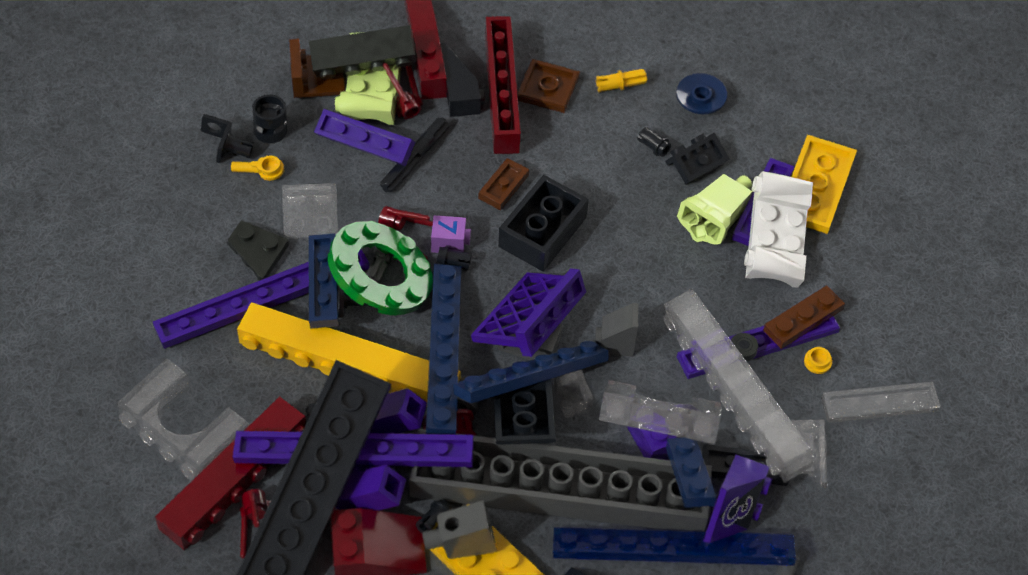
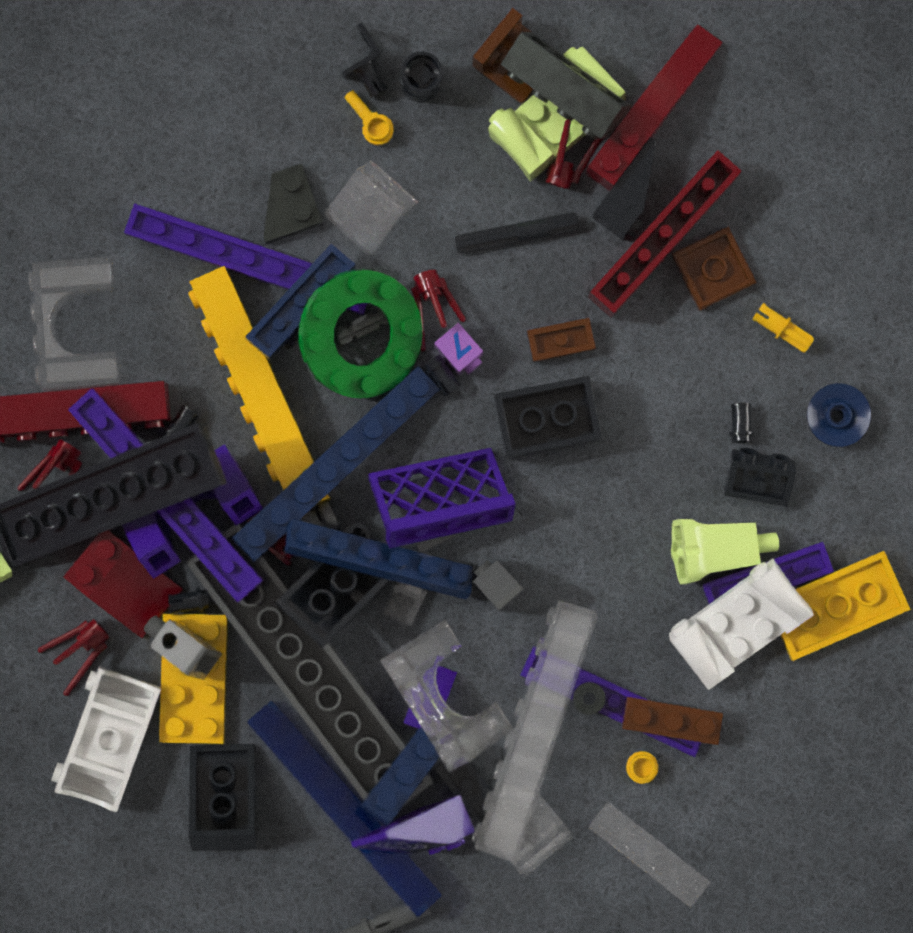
camera: 50 degrees right, 30 degrees up
dark purple plate [314,109,416,166] -> none

